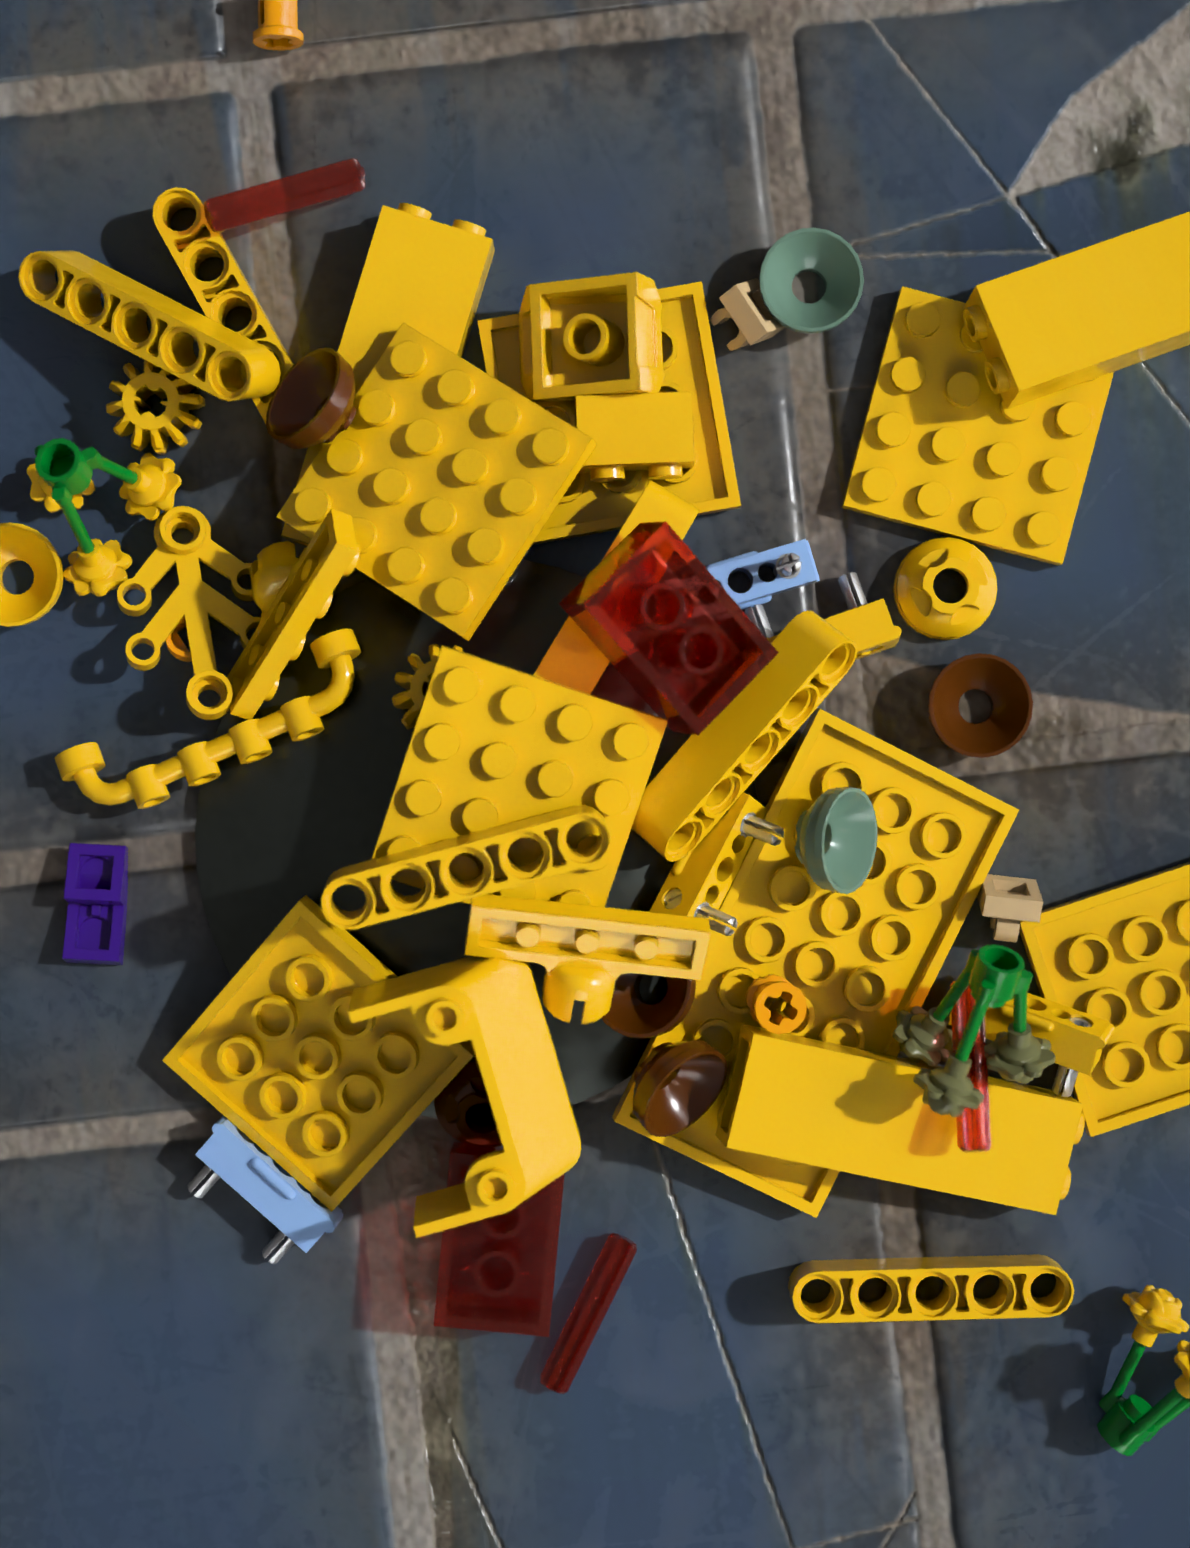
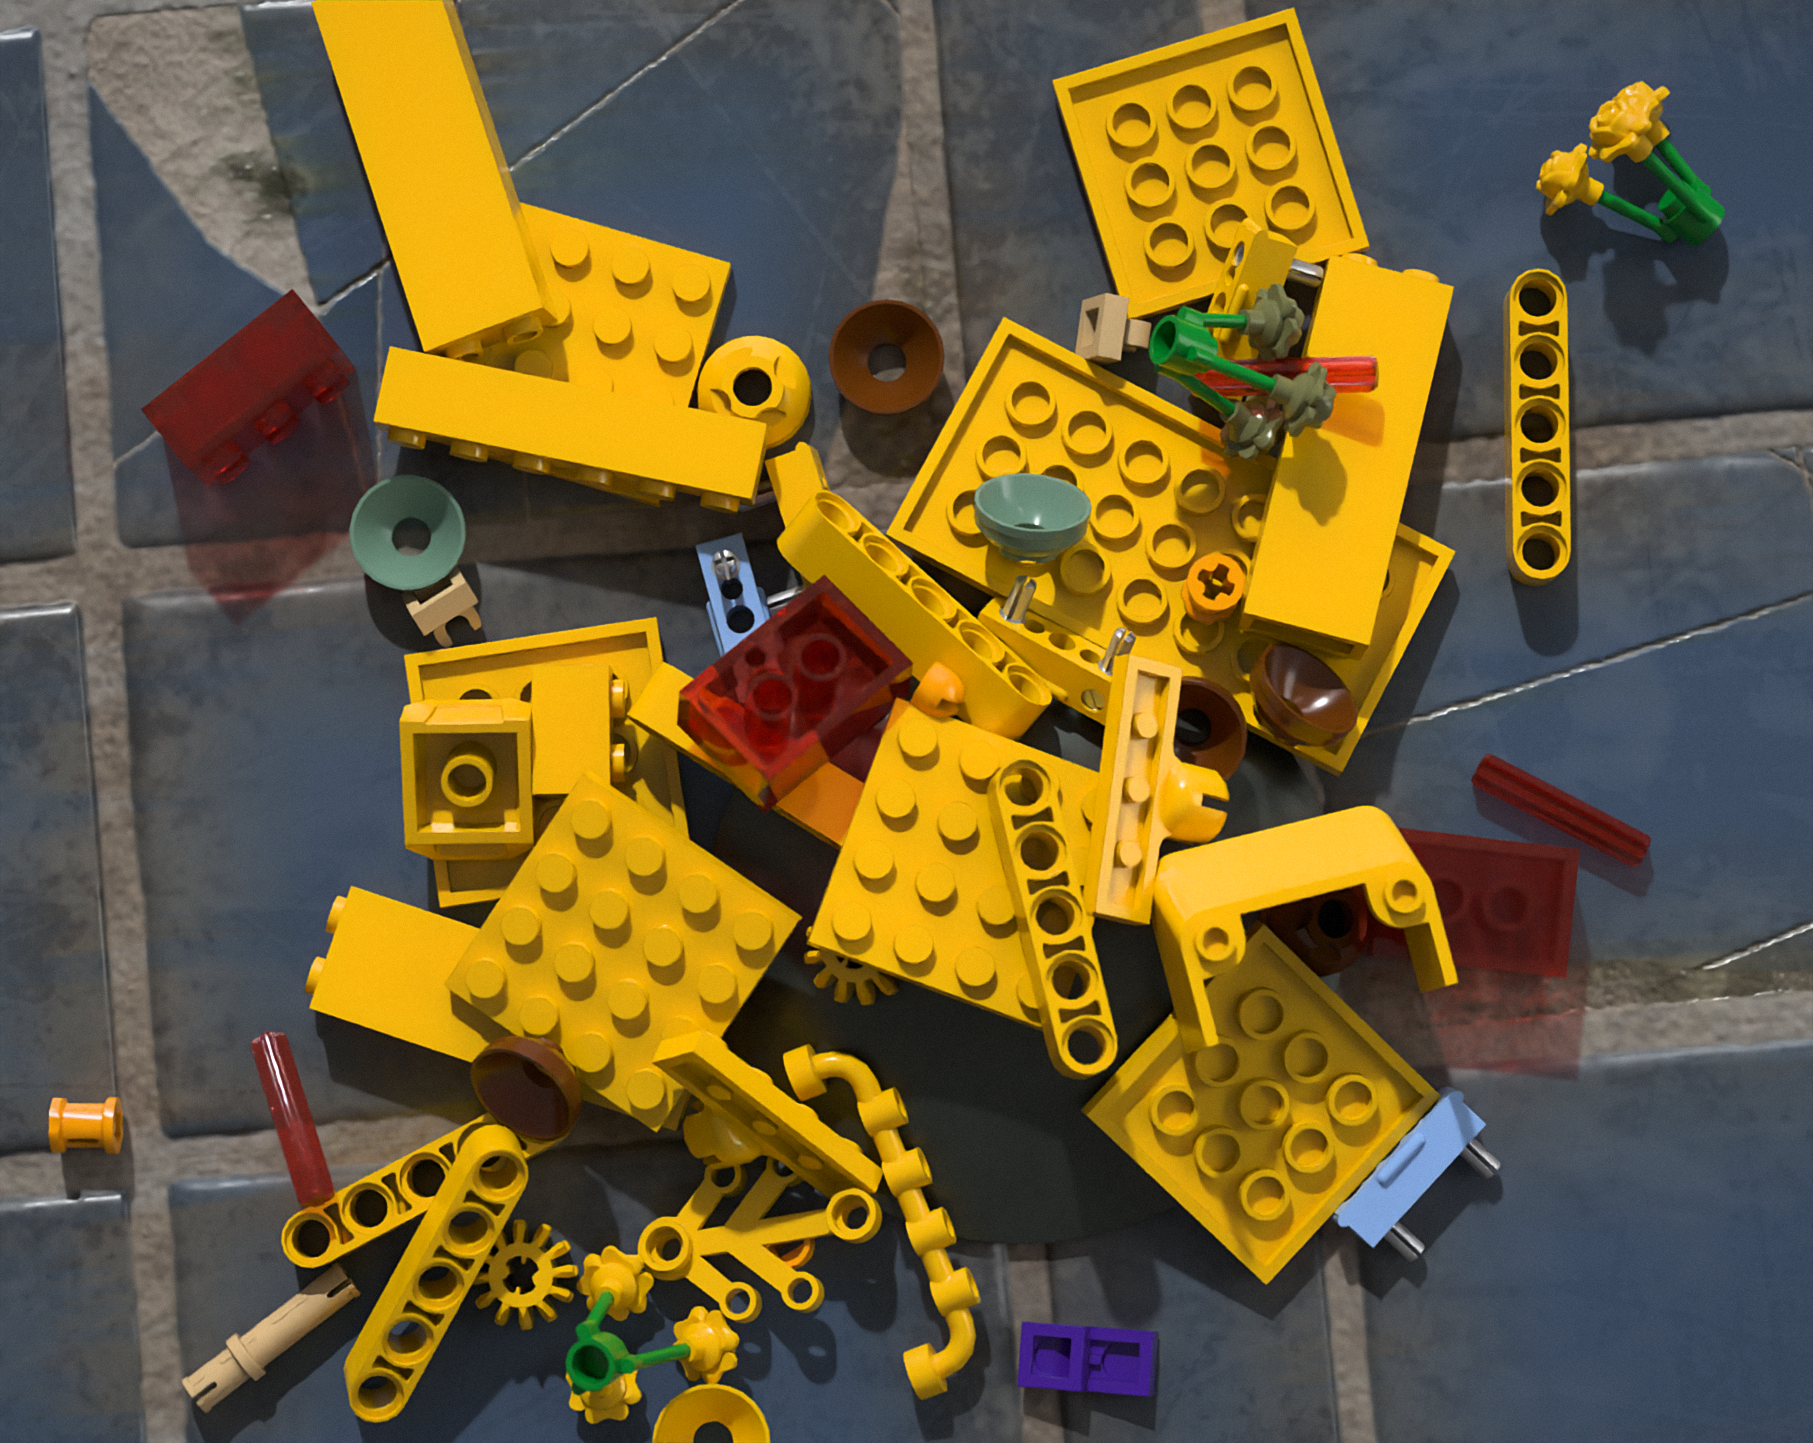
camera: 85 degrees left, 5 degrees down
none -> clear red brick [141,289,356,487]
none -> tan pin [181,1261,362,1413]
none -> yellow brick [373,346,770,514]
none -> light orange hinge [910,661,966,717]

